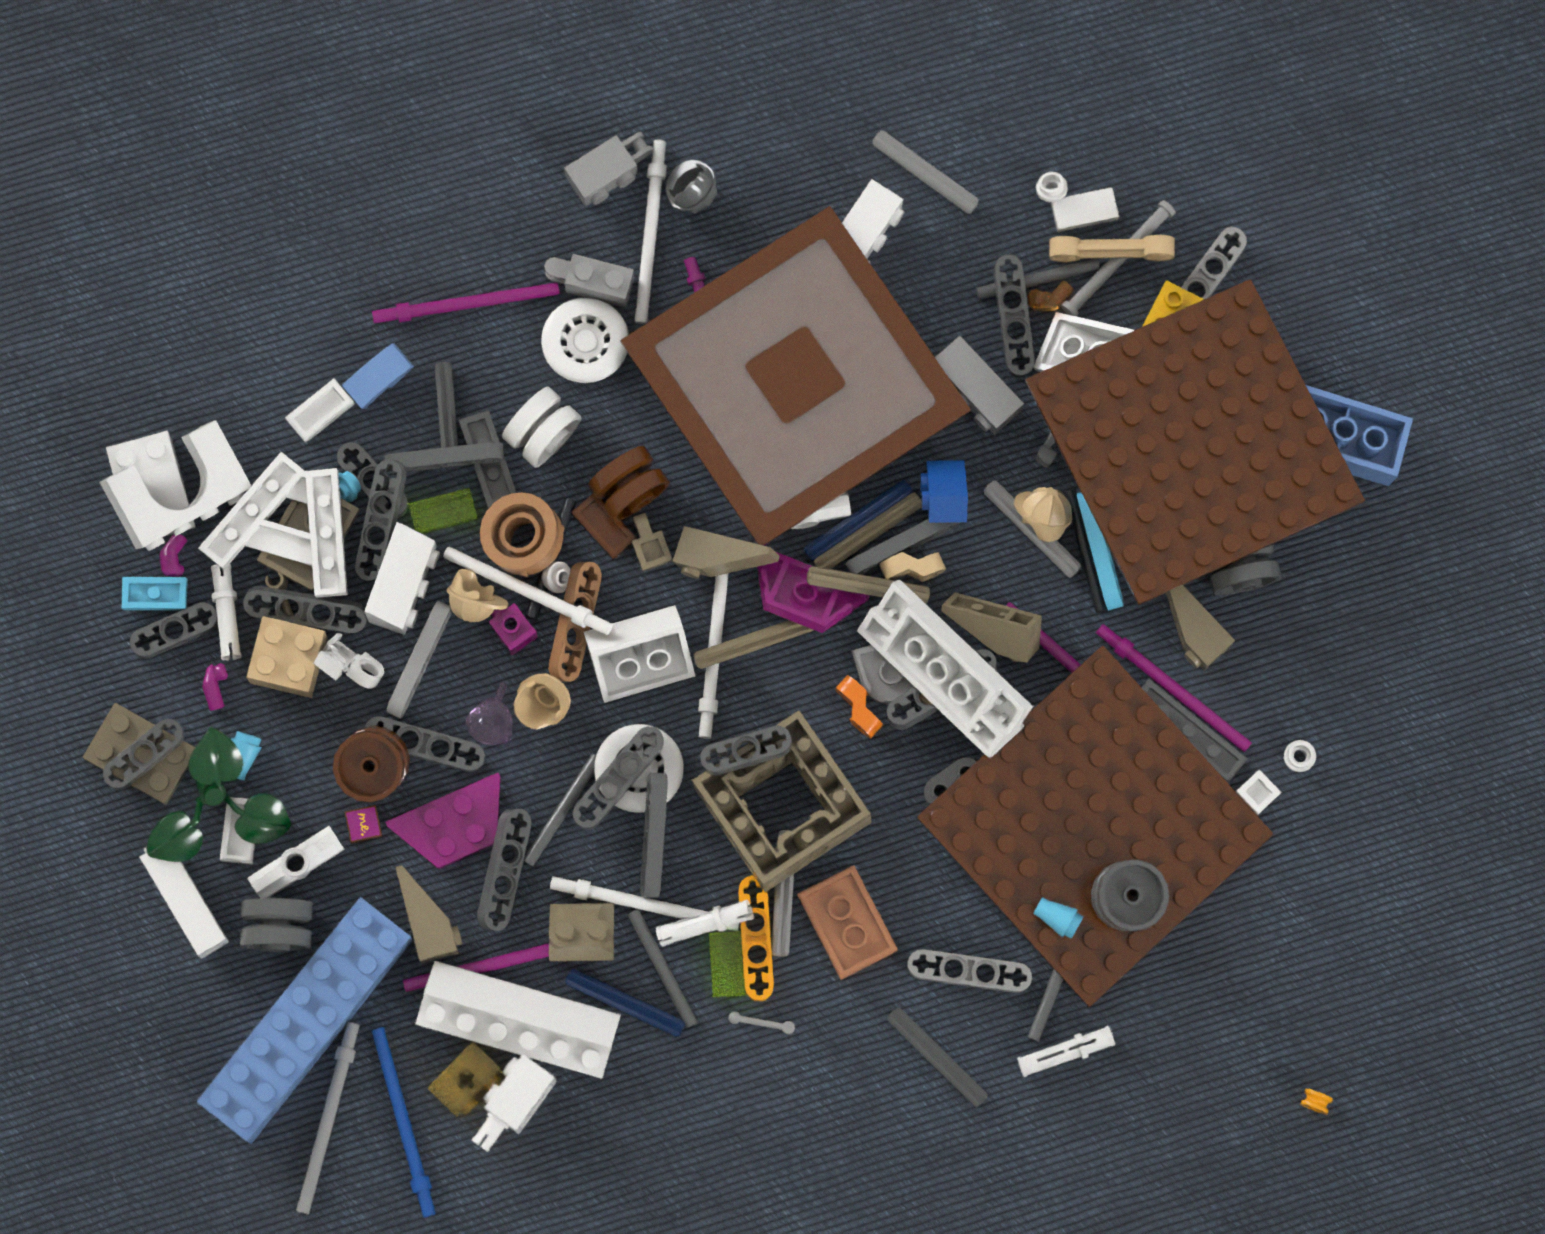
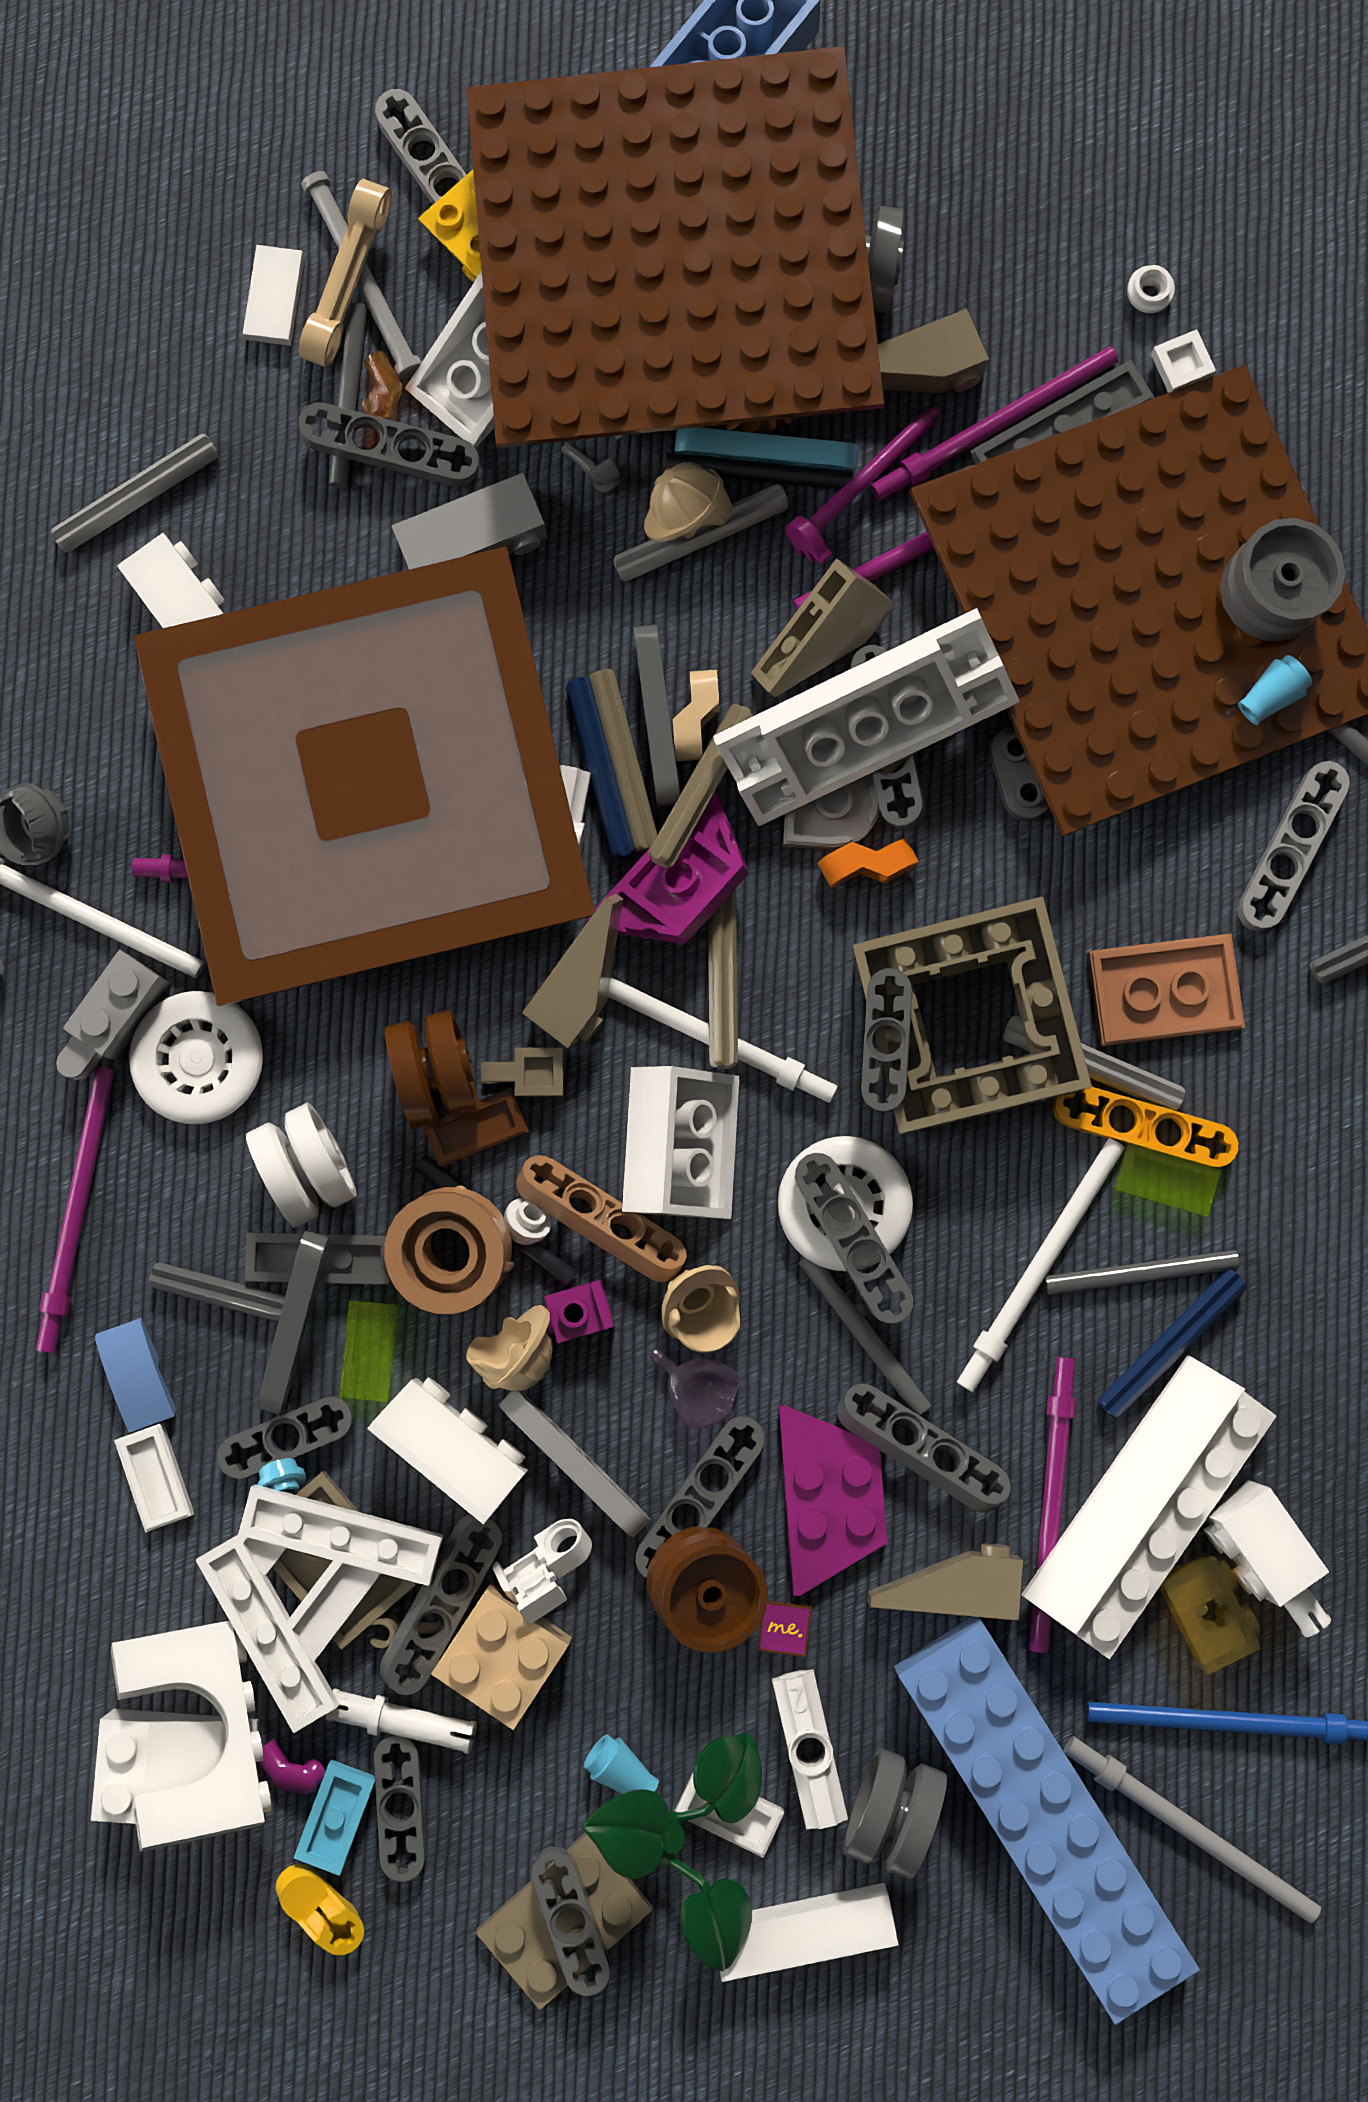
camera: 60 degrees left, 5 degrees up
magenta arm [202,663,228,711] -> none
dark grey beam [355,459,407,581] -> none
white bar [443,547,613,635] -> none
dark tan slope [549,903,614,961] -> none
dark grey beam [640,772,668,898] -> none
white pin [656,900,754,946] -> none
light grey hinge [728,1011,795,1034] -> none
blue brick [920,460,968,523] -> none
white plate [1036,172,1068,202] -> none
none -> yellow piece [275,1864,364,1955]
none -> magenta piece [786,406,940,564]

